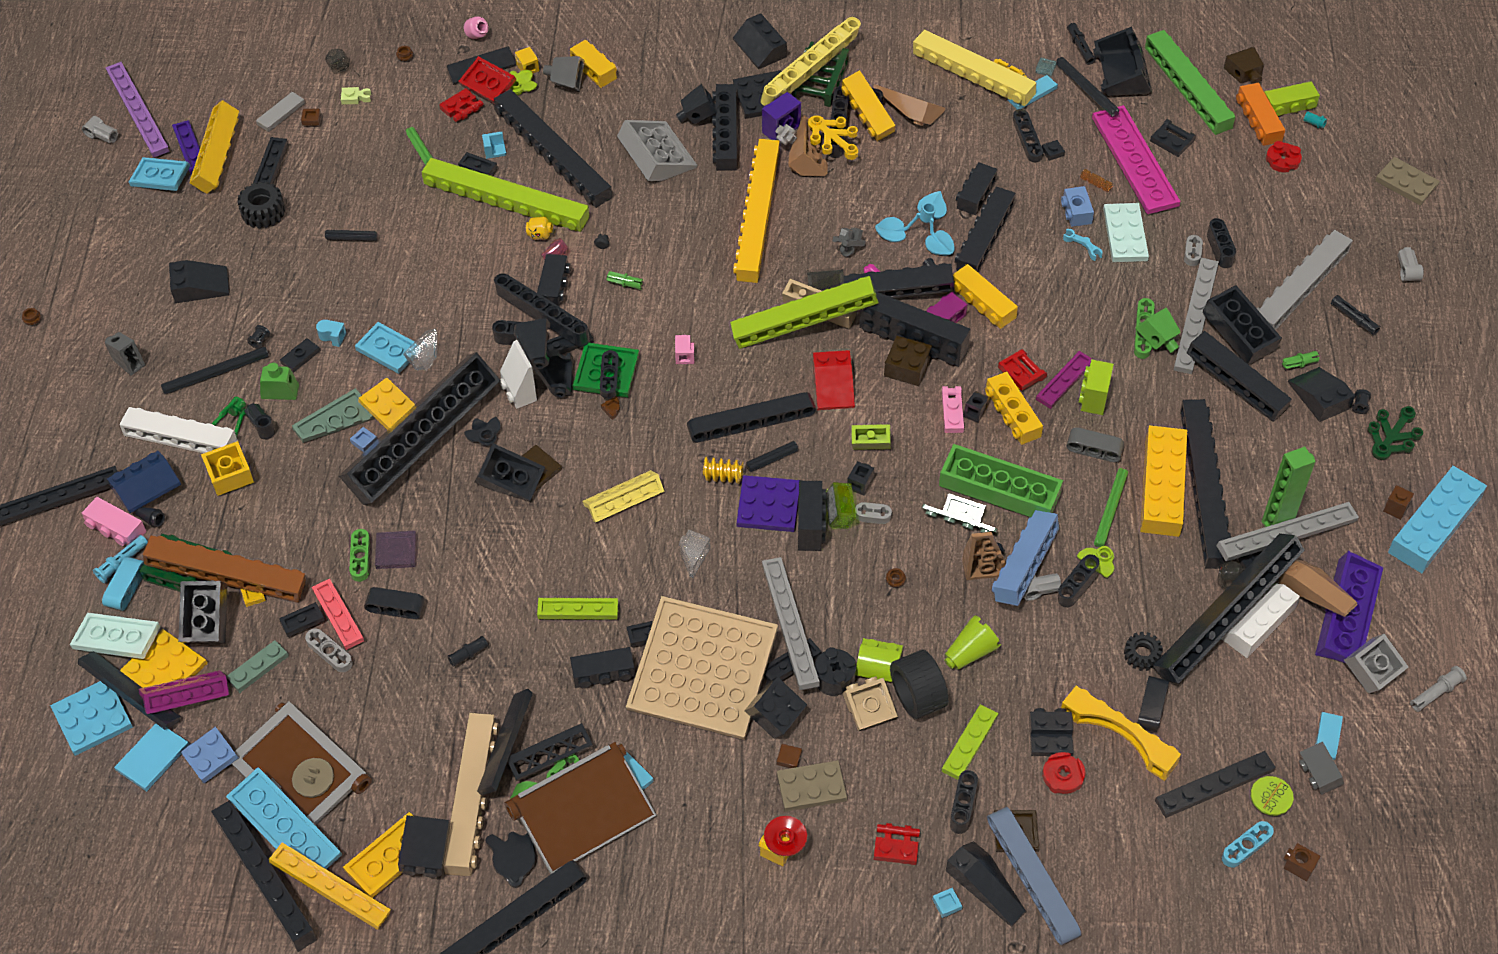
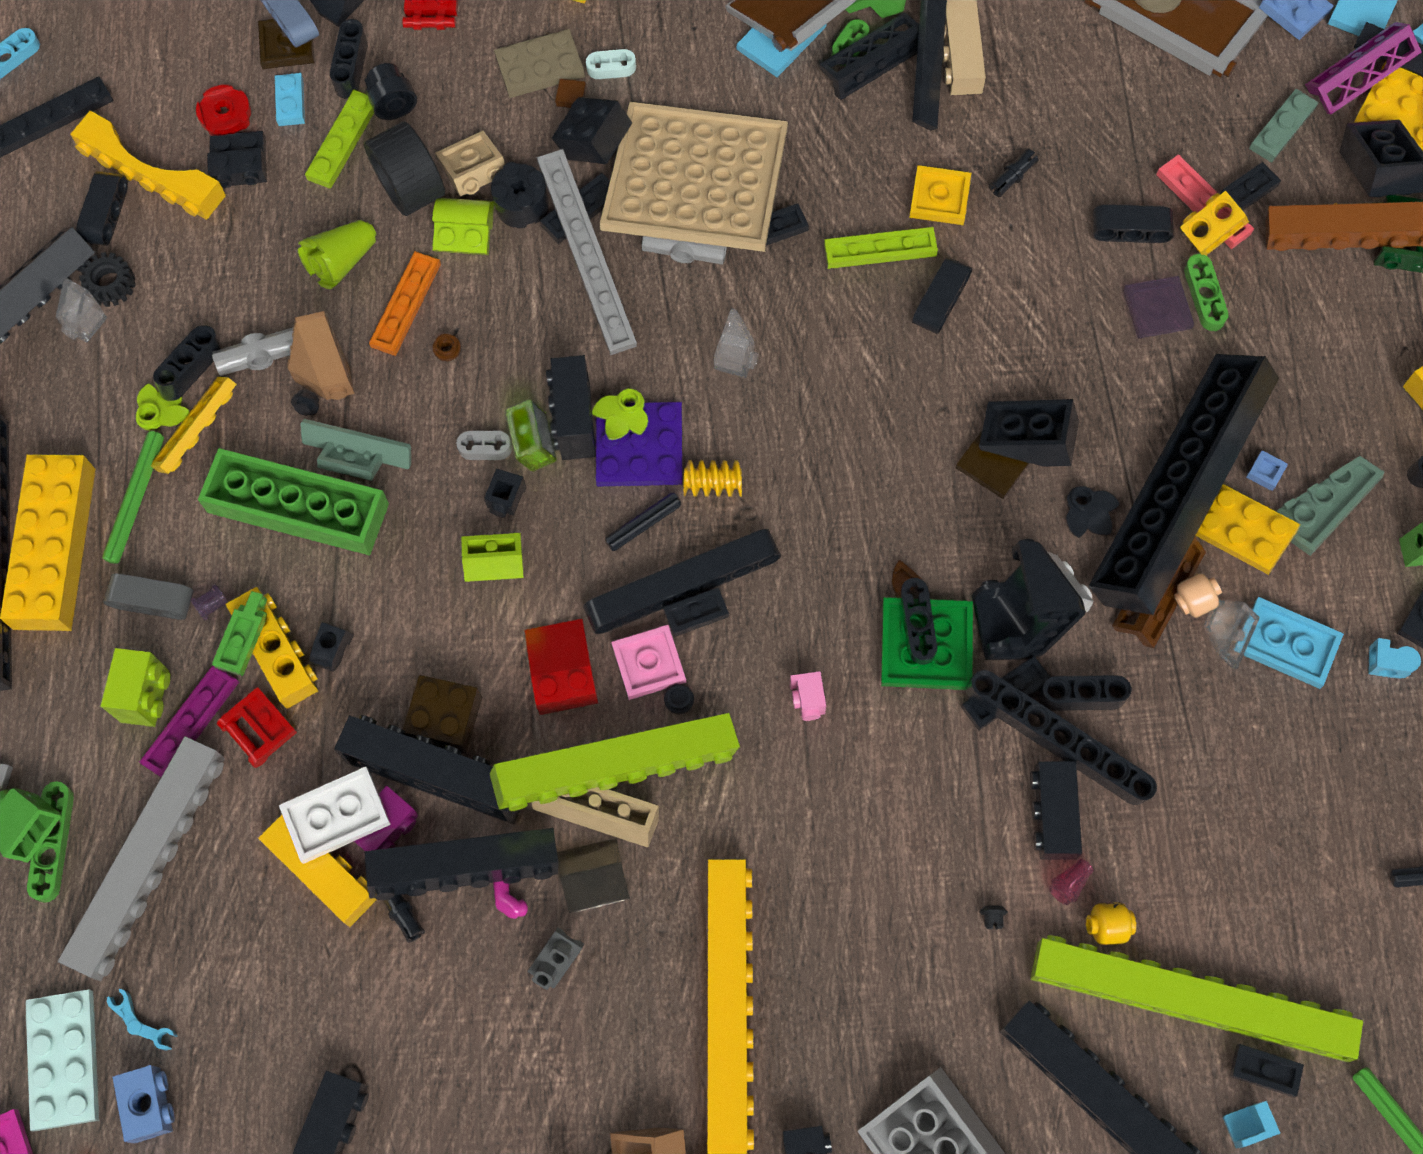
camera: 175 degrees right, 15 degrees up
light grey beam [305,629,352,672] -> none
black brick [570,647,635,688] -> none
light yellow fence [582,470,664,522] -> none
bright green axle [607,271,643,290] -> none
medium azure plant [875,191,954,255] -> none
bright pink plate [942,386,964,433] -> none
black brick [954,186,1016,272] -> none
medium blue brick [992,510,1059,606] -> none
none -> clear slope [56,278,107,343]
none -> light grey brick [58,737,225,981]
none -> yellow plate [151,377,237,474]
none -> clear purple bush [190,583,229,621]
none -> bright green hinge [212,591,267,676]
none -> medium azure plate [275,73,305,126]
none -> white plate [279,767,391,864]
none -> black piece [364,63,417,120]
none -> orange tile [369,251,441,356]
none -> light aqua beam [586,49,636,79]
none -> lime plate [592,389,648,440]
none -> bright pink plate [611,625,686,700]
none -> black plate [663,587,729,637]
none -> black plate [664,684,694,715]
none -> yellow plate [909,165,972,225]
none -> black beam [912,256,973,334]
none -> light nougat head [1174,573,1222,618]
none -> yellow brick [1180,191,1249,256]

